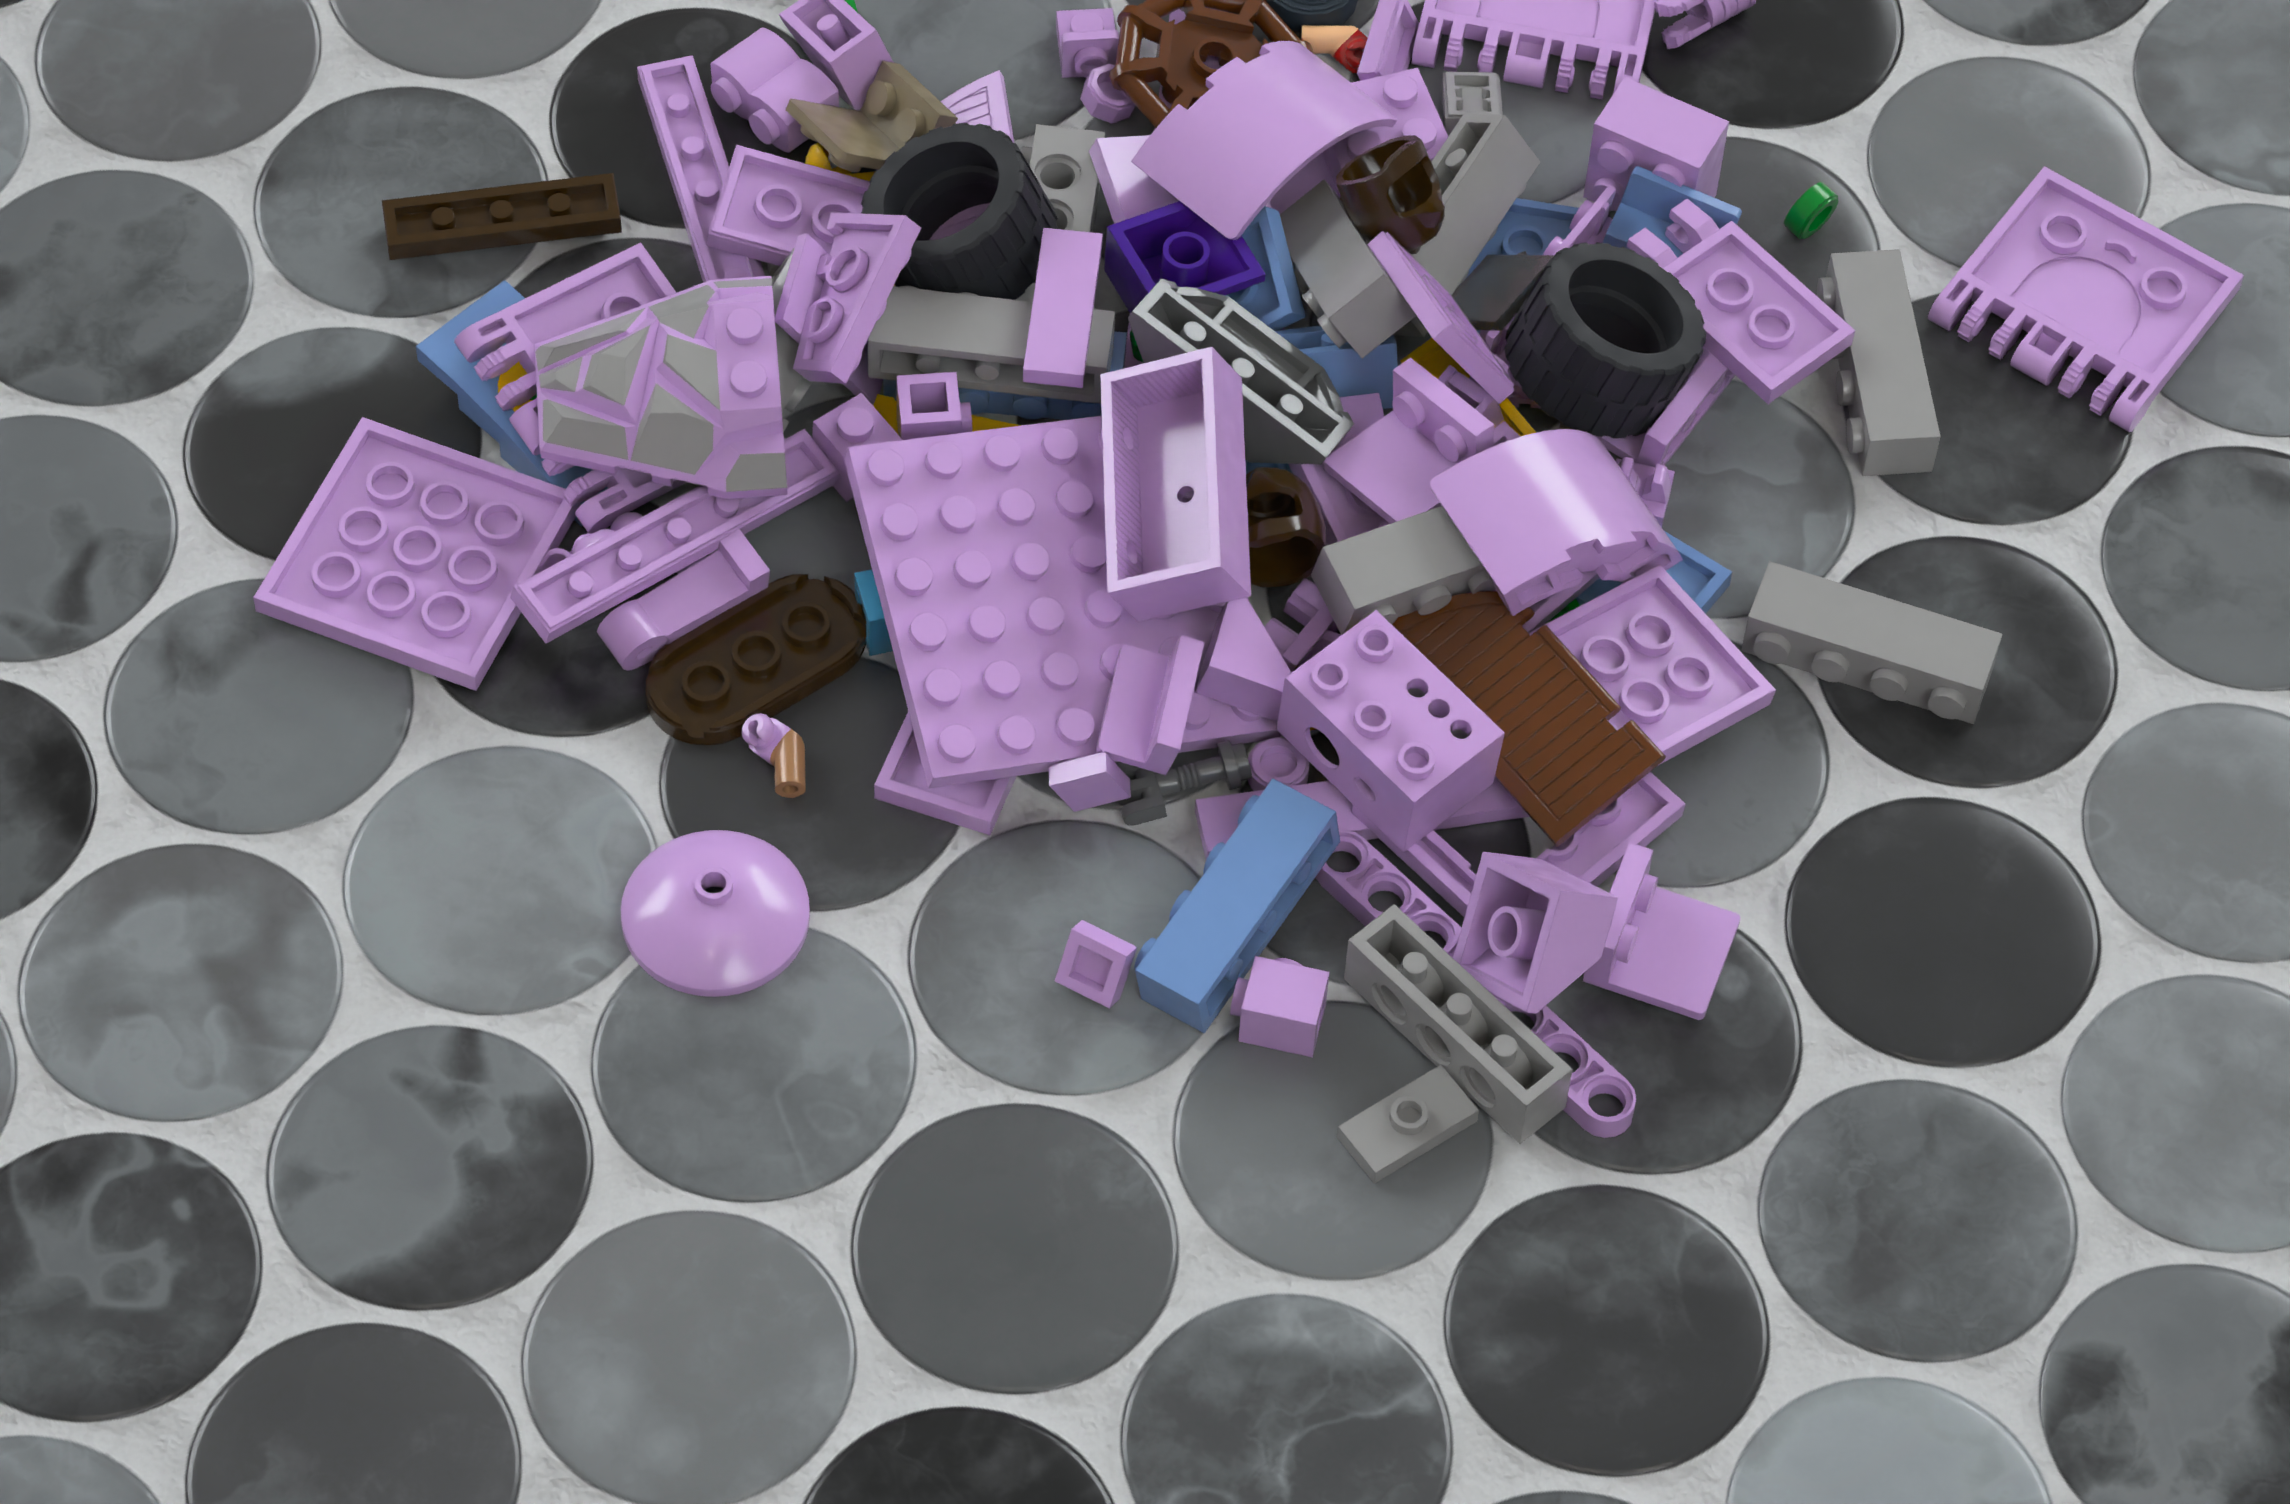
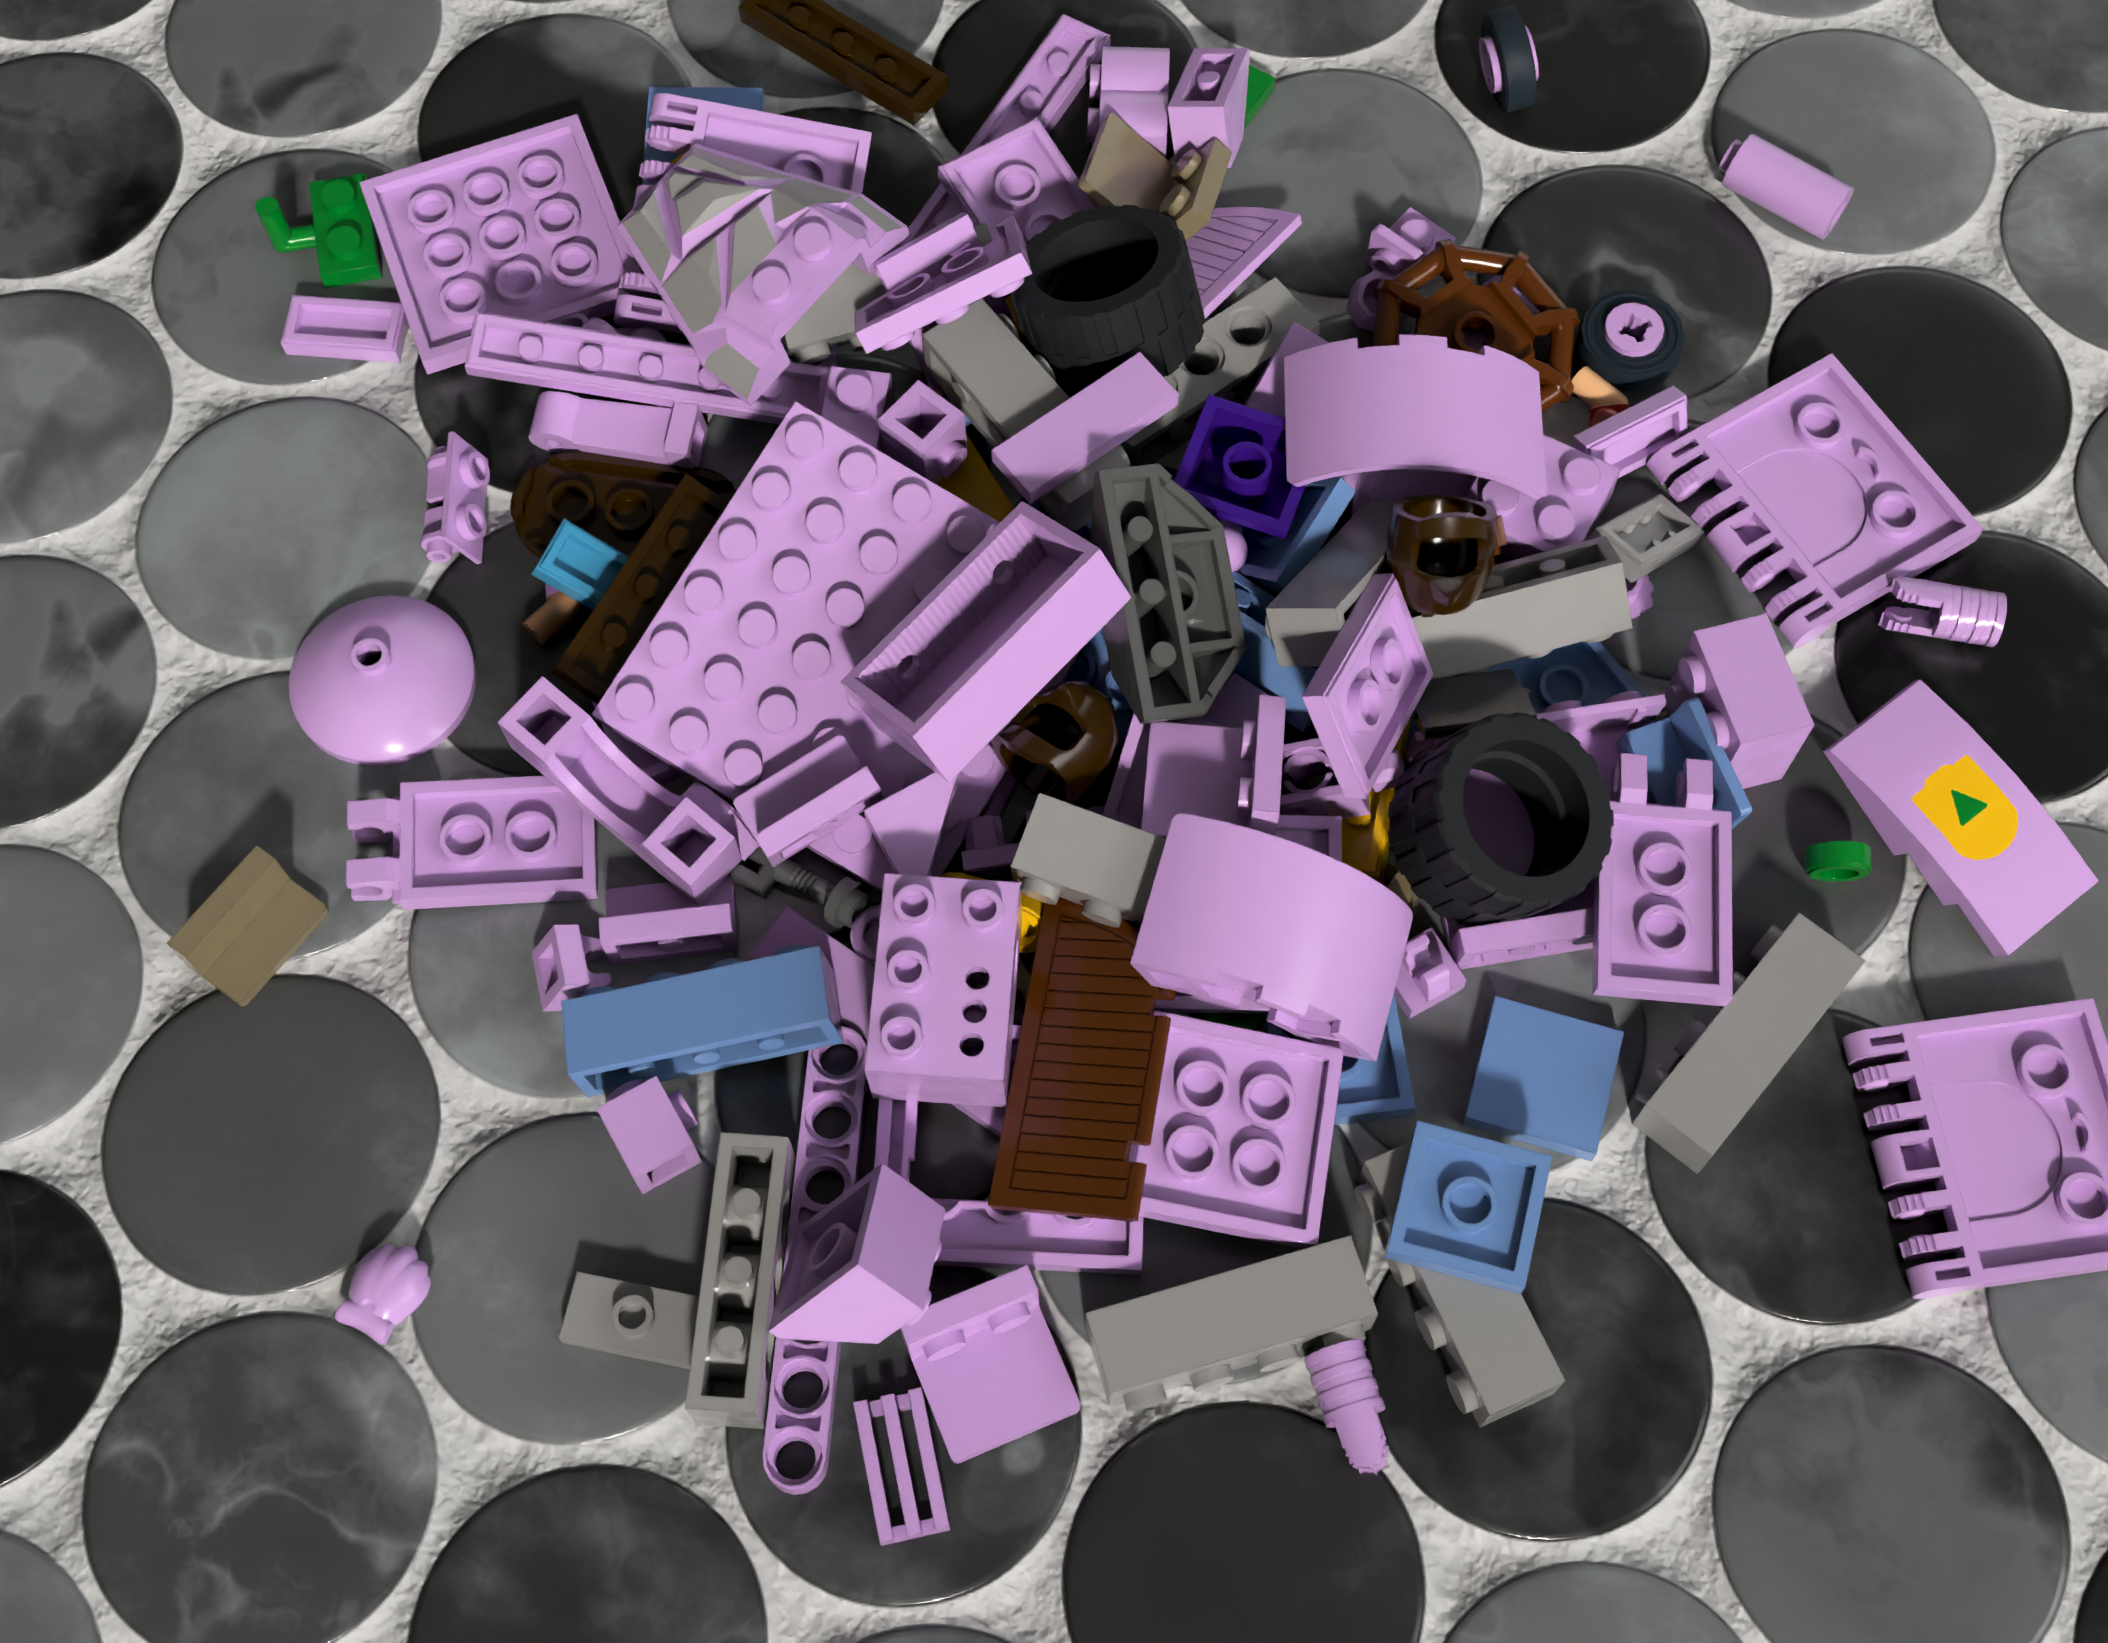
camera: 50 degrees right, 10 degrees up
none -> dark tan panel [166,845,329,1006]
none -> green plate [255,173,383,288]
none -> lavender tile [281,295,409,363]
none -> lavender animal [335,1244,431,1346]
none -> lavender tile [346,776,598,910]
none -> lavender hinge [421,431,490,564]
none -> lavender arch [498,676,742,906]
none -> dark azure tile [531,519,629,610]
none -> dark brown plate [551,473,729,704]
none -> lavender panel [599,875,739,965]
none -> lavender tile [853,1387,950,1546]
none -> light grey brick [1085,1235,1378,1411]
none -> lavender hinge [1304,1339,1390,1475]
none -> medium blue tile [1384,1121,1553,1294]
none -> medium blue tile [1461,996,1624,1162]
none -> lavender slope [1823,680,2098,957]

